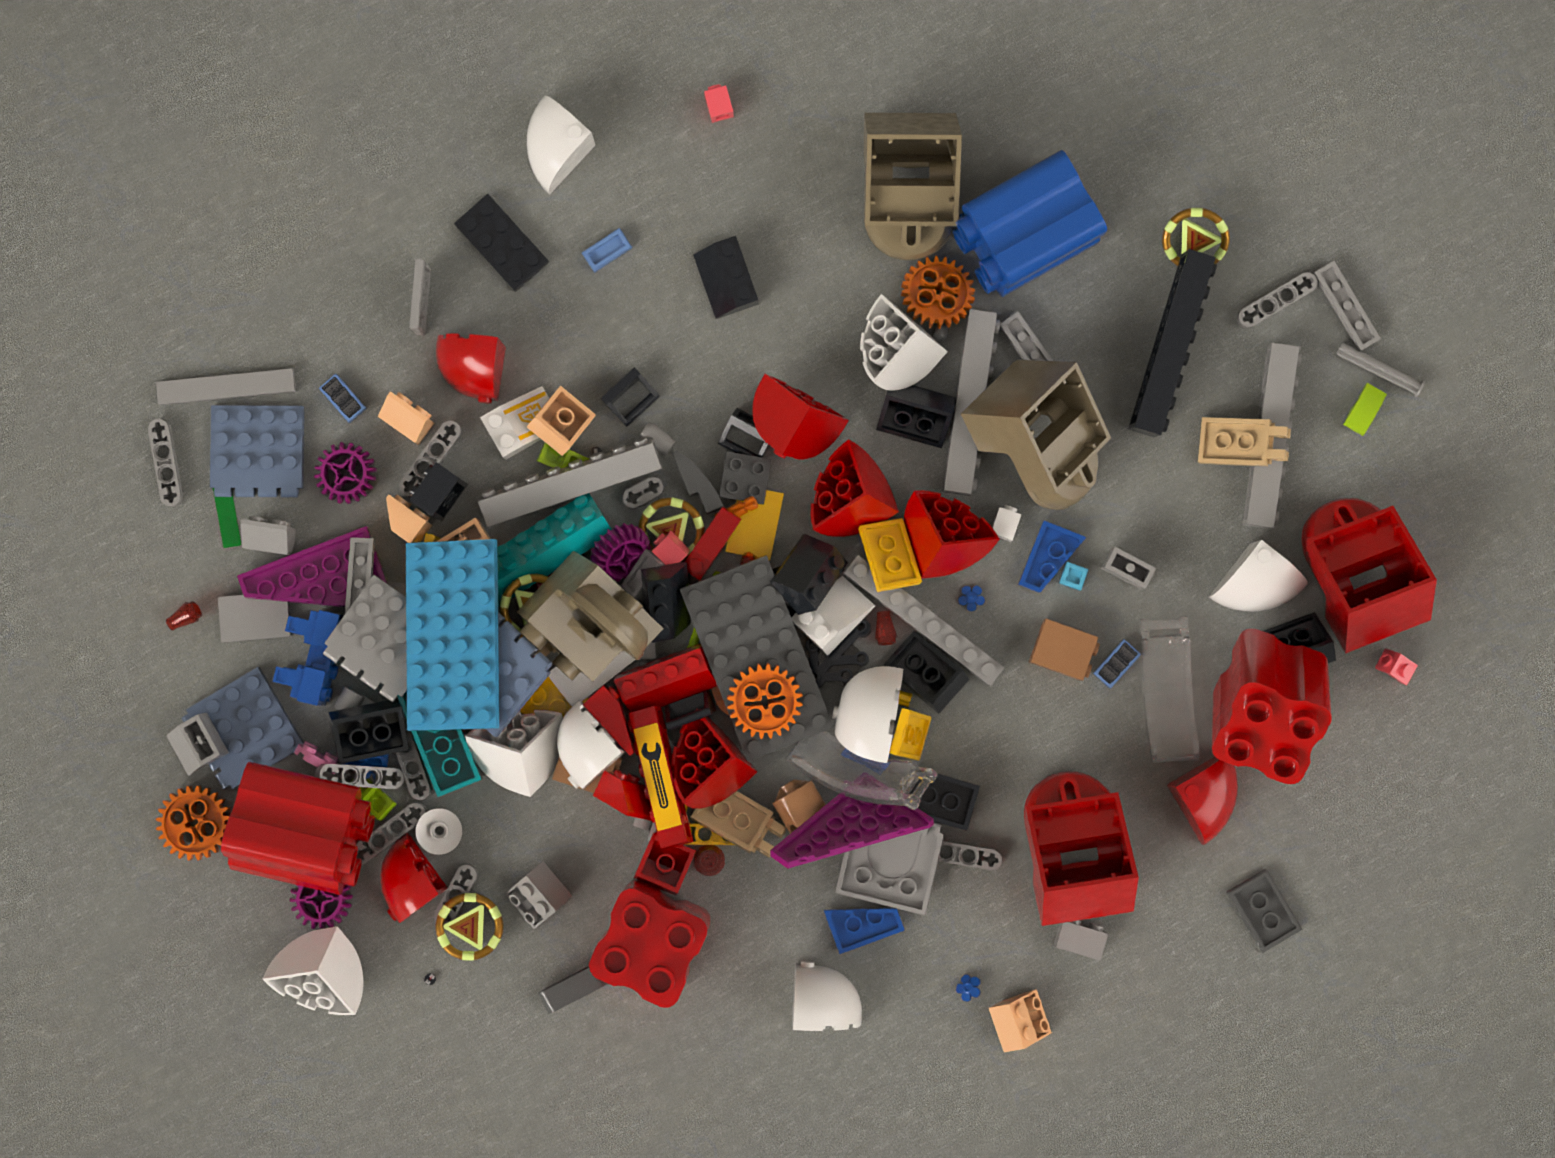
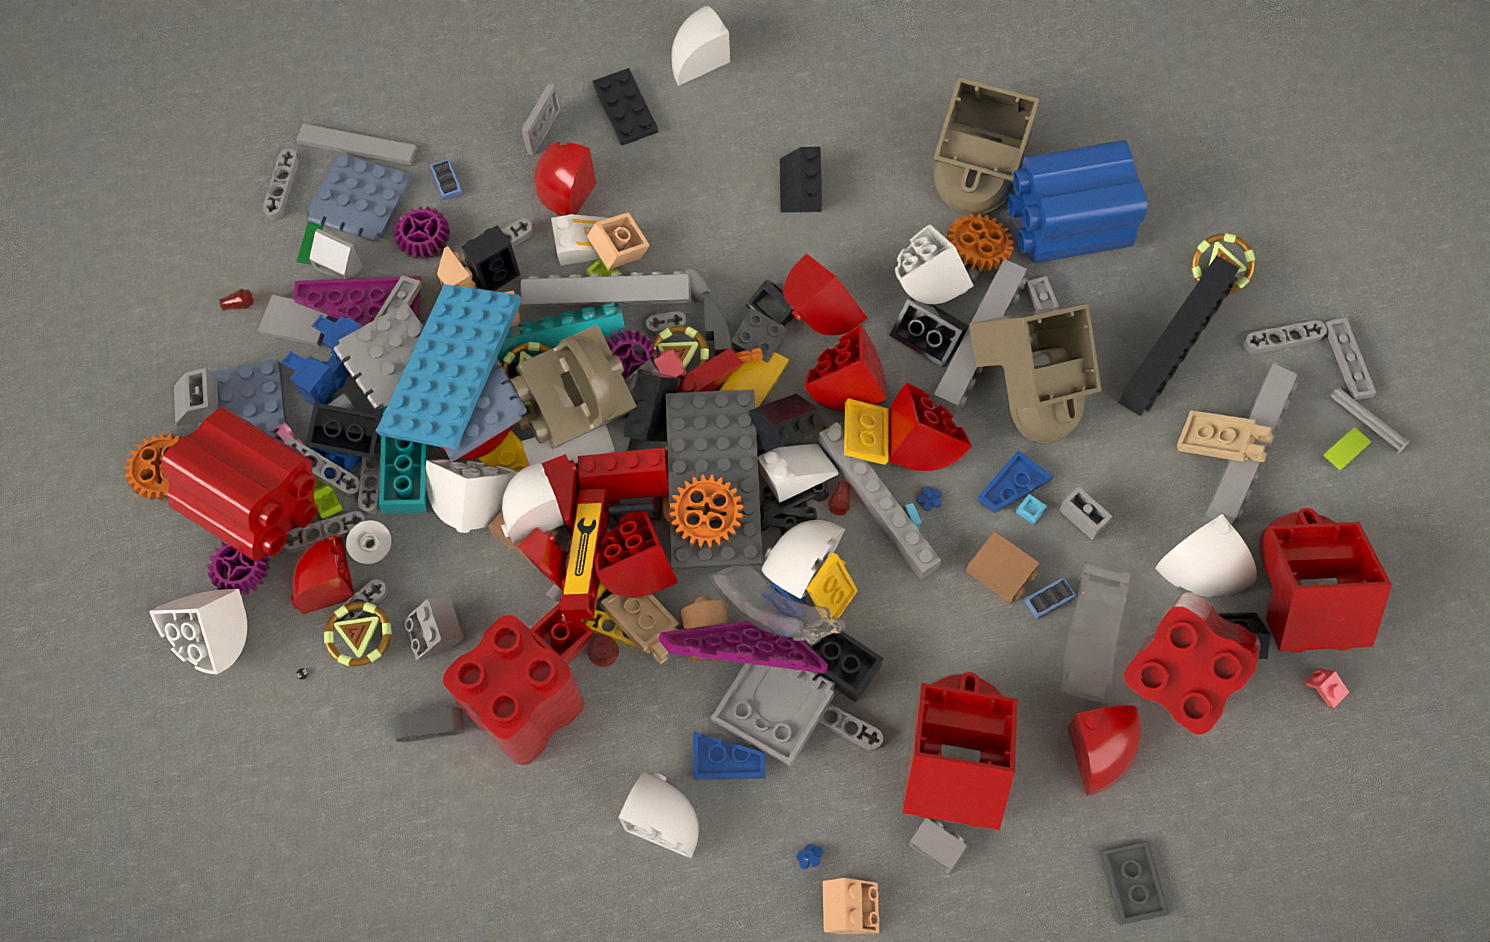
camera: 25 degrees right, 20 degrees down
light nougat slope [378,391,434,445] -> none
medium blue tile [582,228,632,273] -> none
black tile [601,367,660,427] -> none
coral brick [704,84,734,123] -> none
black slope [883,631,969,714] -> none
white brick [991,505,1021,542] -> none
none -> medium azure tile [904,503,921,530]

